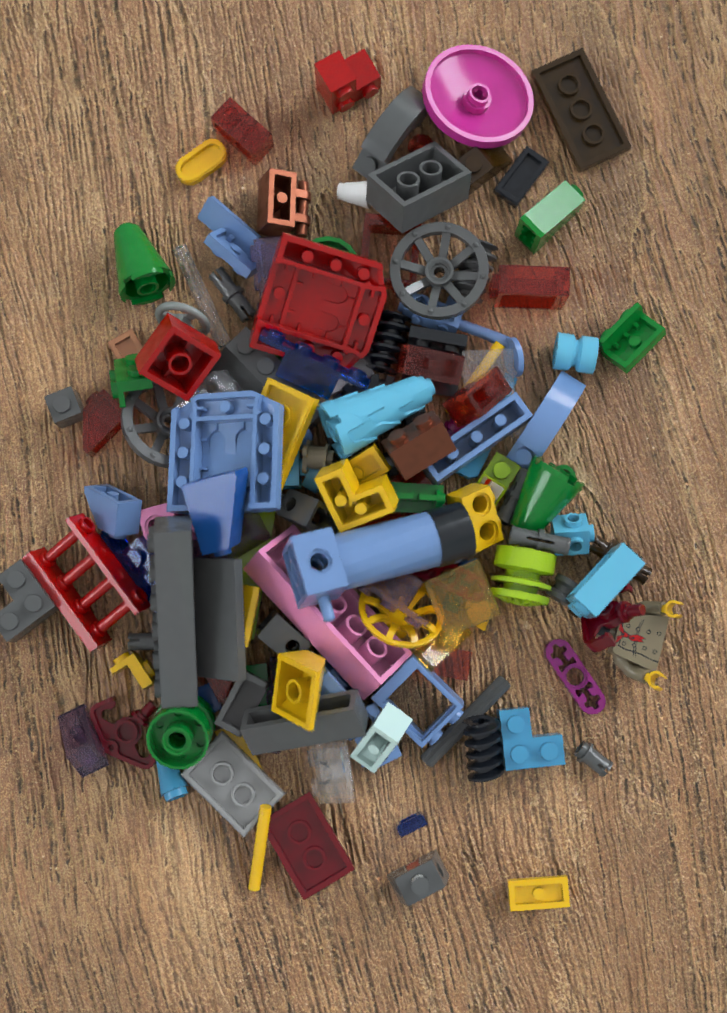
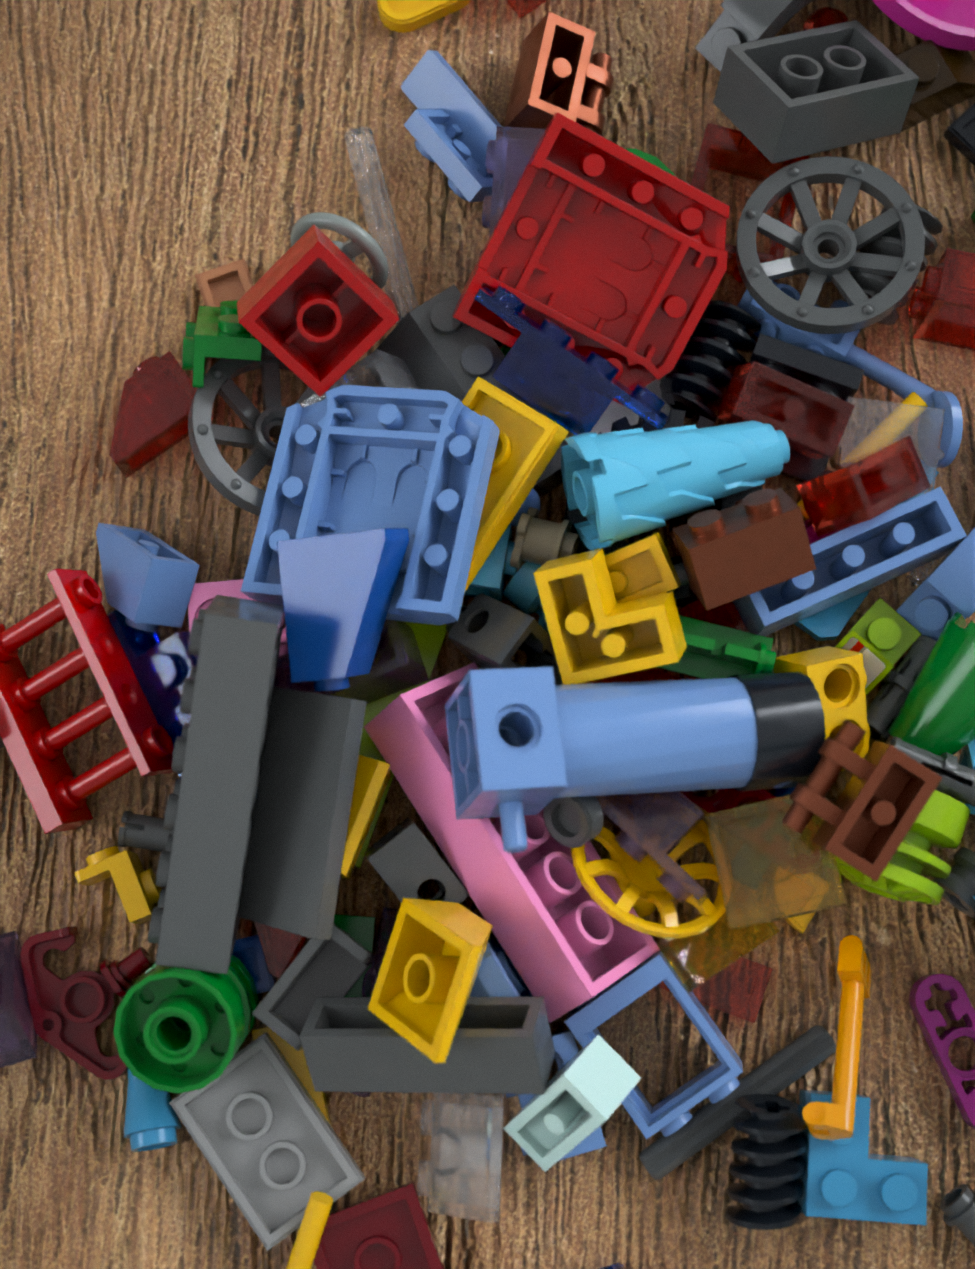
camera: 10 degrees right, 5 degrees down
dark grey brick [44,386,88,429] -> none
green cone [113,222,176,305] -> none
dark grey pin [209,267,257,323] -> none
white cone [337,181,371,209] -> none
none -> dark grey tile [543,796,603,848]
none -> copper brick [781,720,942,882]
none -> light orange hinge [802,935,872,1140]

